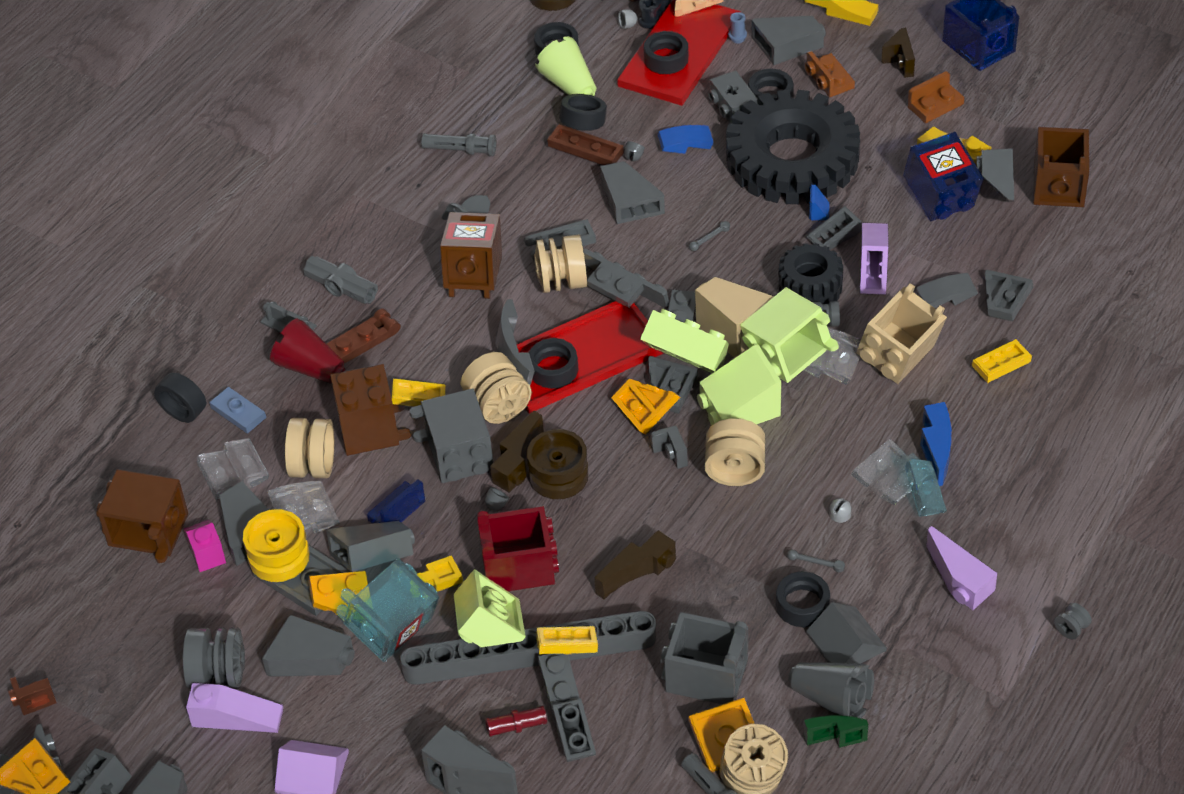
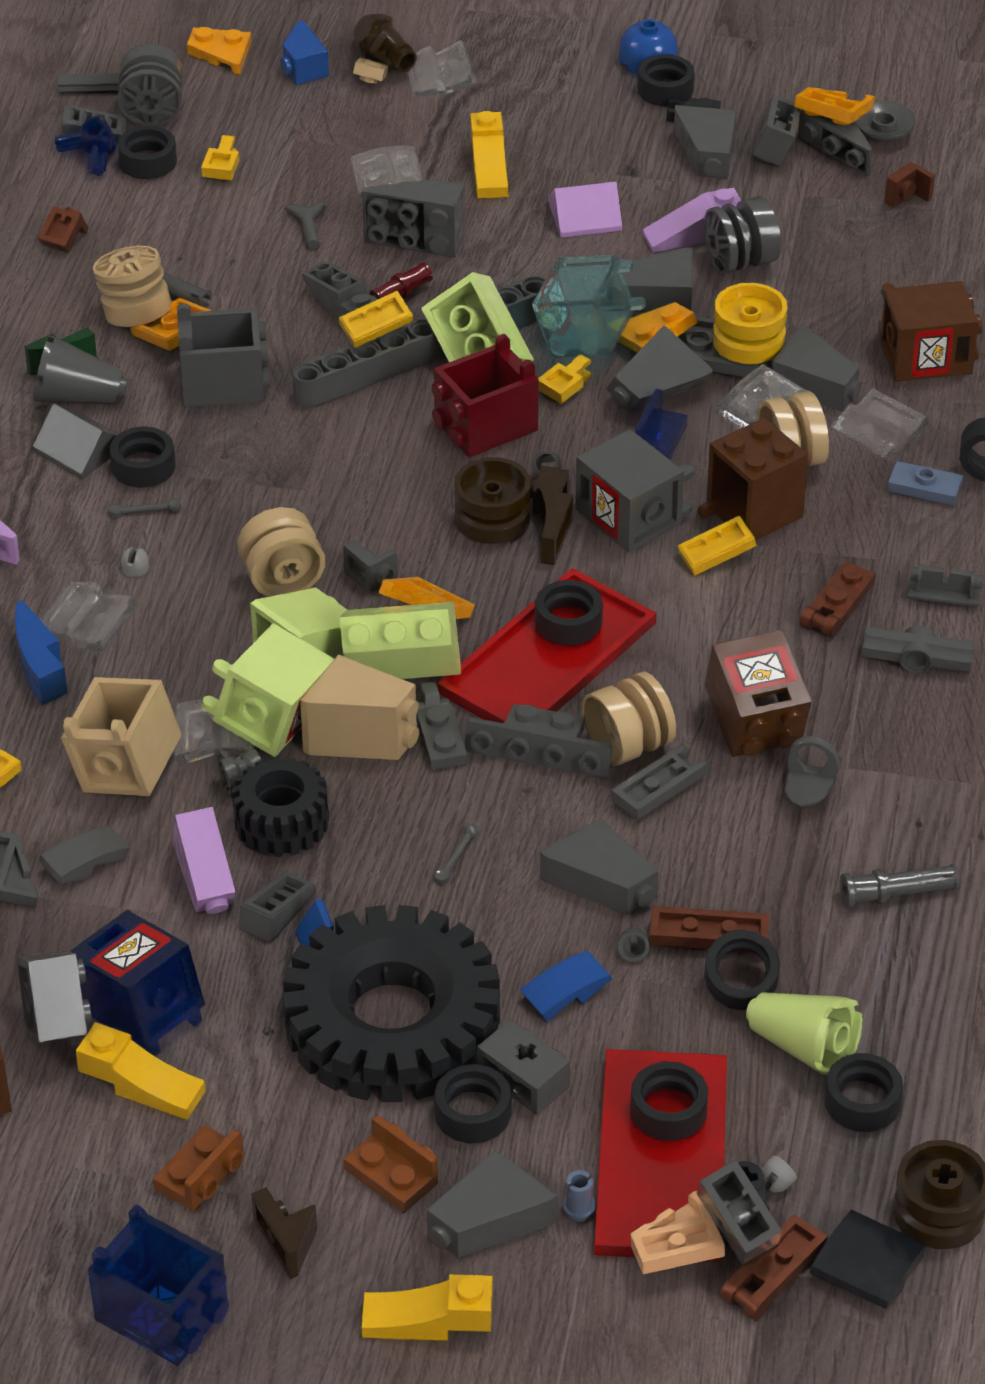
camera: 155 degrees right, 5 degrees down
dark pink slope [183,520,226,572] -> none
dark red cone [270,318,346,384] -> none
tan wheel [461,352,532,424] -> none
dark grey slope [496,299,534,385] -> none
dark brown slope [594,530,676,599] -> none
clear light blue slope [905,459,947,517] -> none

